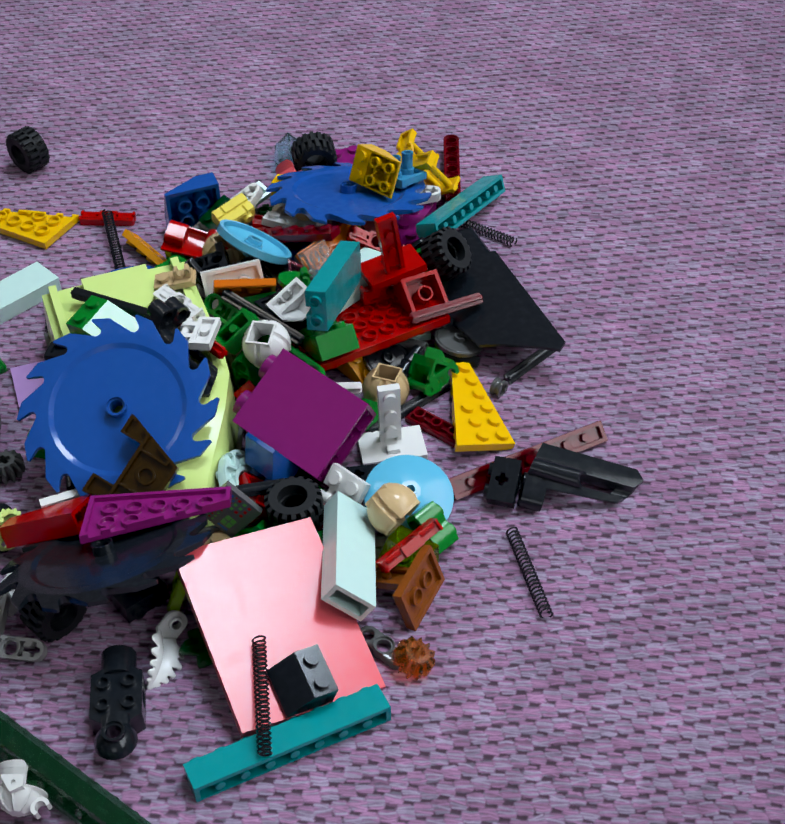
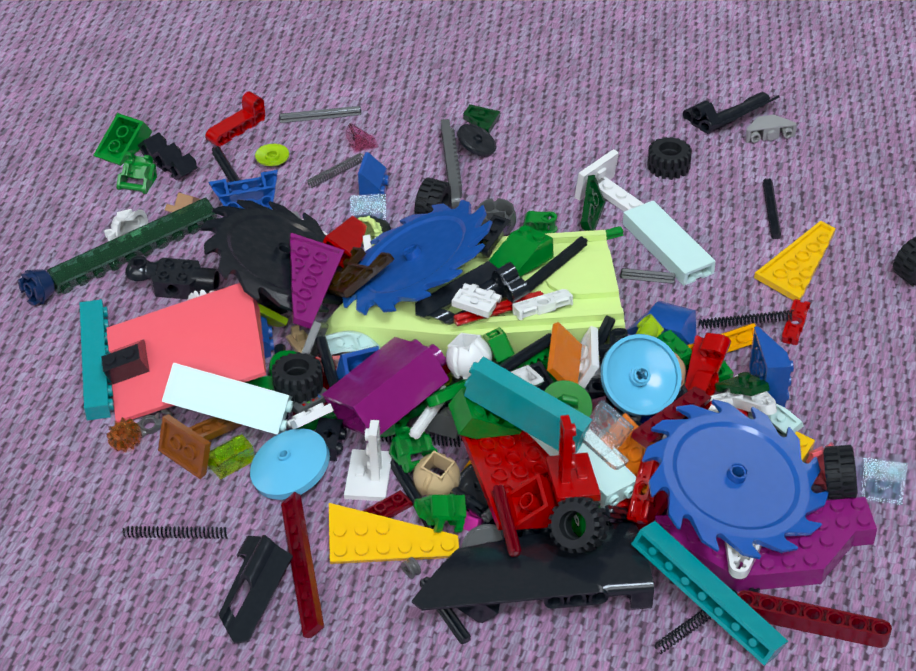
camera: 105 degrees right, 0 degrees up
tan plate [154,264,196,291] -> none
light yellow brick [211,193,255,227] -> none
black piece [251,635,273,756] -> none
yellow slope [349,144,401,199] -> none
tan piece [365,483,421,537] -> none
red piece [375,518,443,573] -> none
dark azure plate [392,150,427,189] -> none
yellow fence [396,128,460,195] -> none
green brick [406,501,459,556] -> none
black brick [483,456,523,508] -> none

